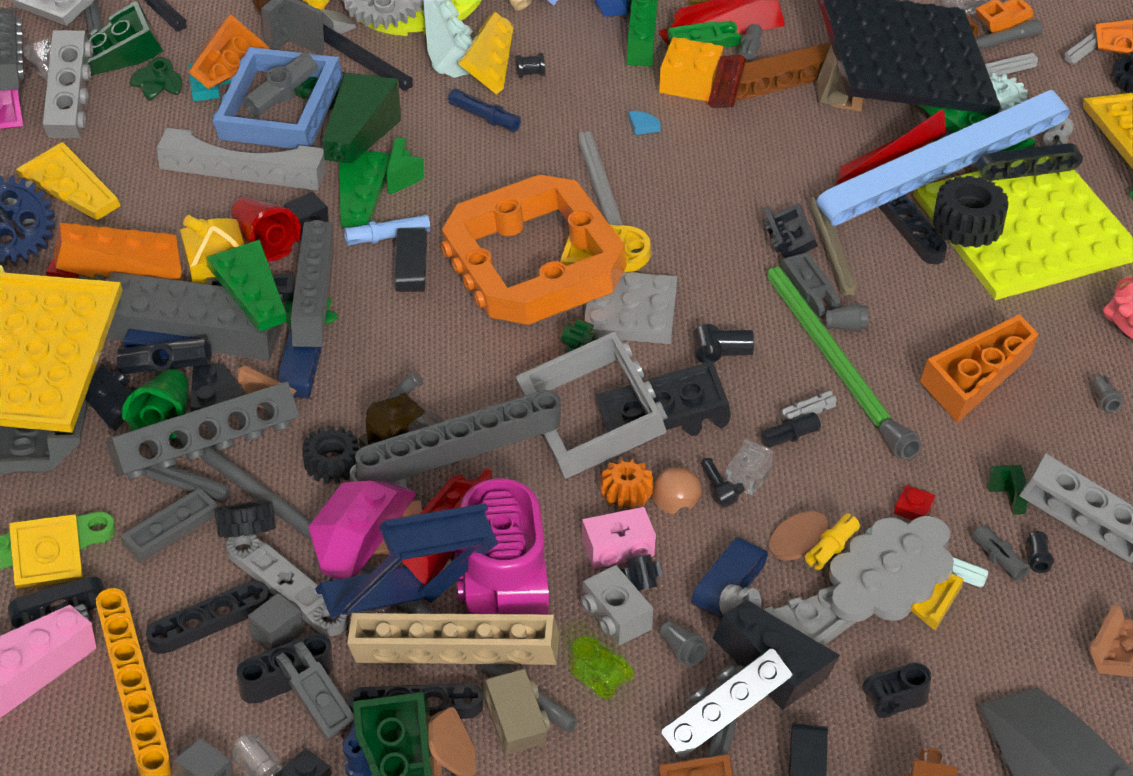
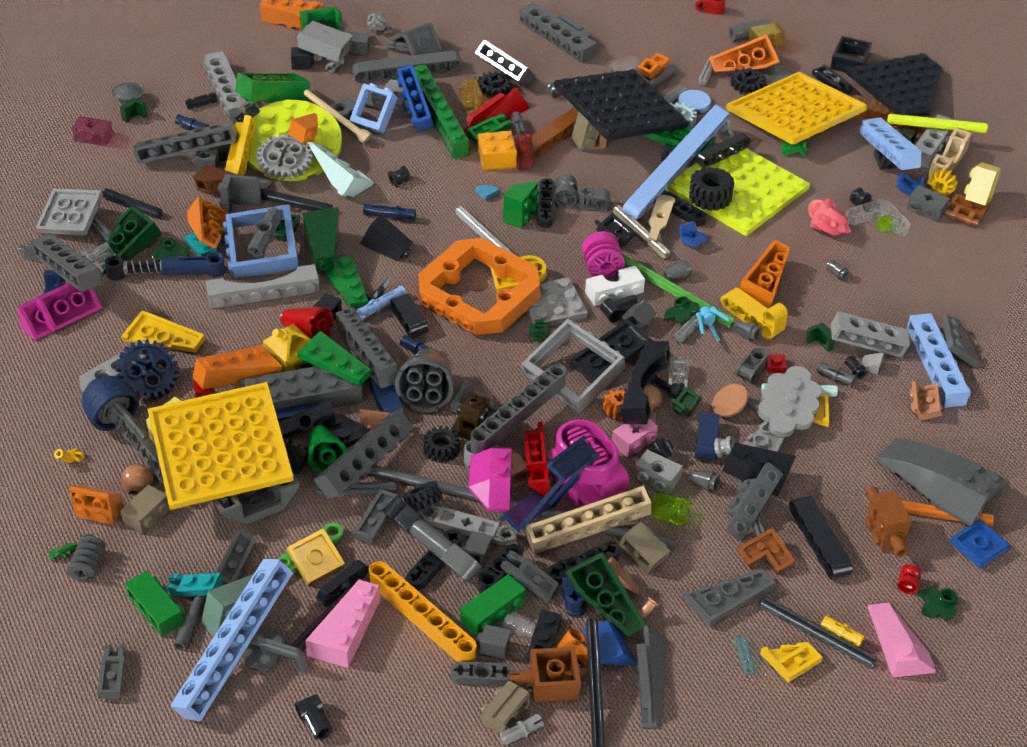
camera: 25 degrees left, 0 degrees up
light grey brick [43,30,93,138] -> none
green slope [387,137,424,194] -> none
yellow wing [458,12,514,95] -> none
black axle [760,412,821,448] -> none
dark grey hinge [781,252,842,318] -> none
yellow pin [805,513,860,570] -> none
red wedge [835,109,946,186] -> none
black piece [862,662,932,718] -> none
none -> piece [105,252,226,281]
none -> black slope [360,215,413,262]
none -> black bar [366,278,390,303]
none -> dark grey piece [382,495,481,583]
none -> dark grey cone [395,348,454,413]
none -> dark blue pin [400,335,432,355]
none -> green brick [460,574,526,637]
none -> green slope [503,181,540,229]
none -> black beam [538,178,555,228]
none -> dark grey wheel [554,175,578,207]
none -> dark grey piece [577,187,610,212]
none -> dark pink wheel [582,231,625,280]
none -> white arch [585,266,645,306]
none -> black arch [619,341,671,425]
none -> dark grey brick [622,300,656,329]
none -> tan piece [648,195,675,241]
none -> dark green plate [664,296,700,324]
none -> dark green bracket [670,387,702,417]
none -> light blue tile [678,90,711,113]
none -> blue bracket [679,221,708,247]
none -> medium azure plant [696,306,730,342]
none -> yellow beam [720,288,788,339]
none -> dark grey piece [735,348,767,383]
none -> light grey slope [861,353,884,375]

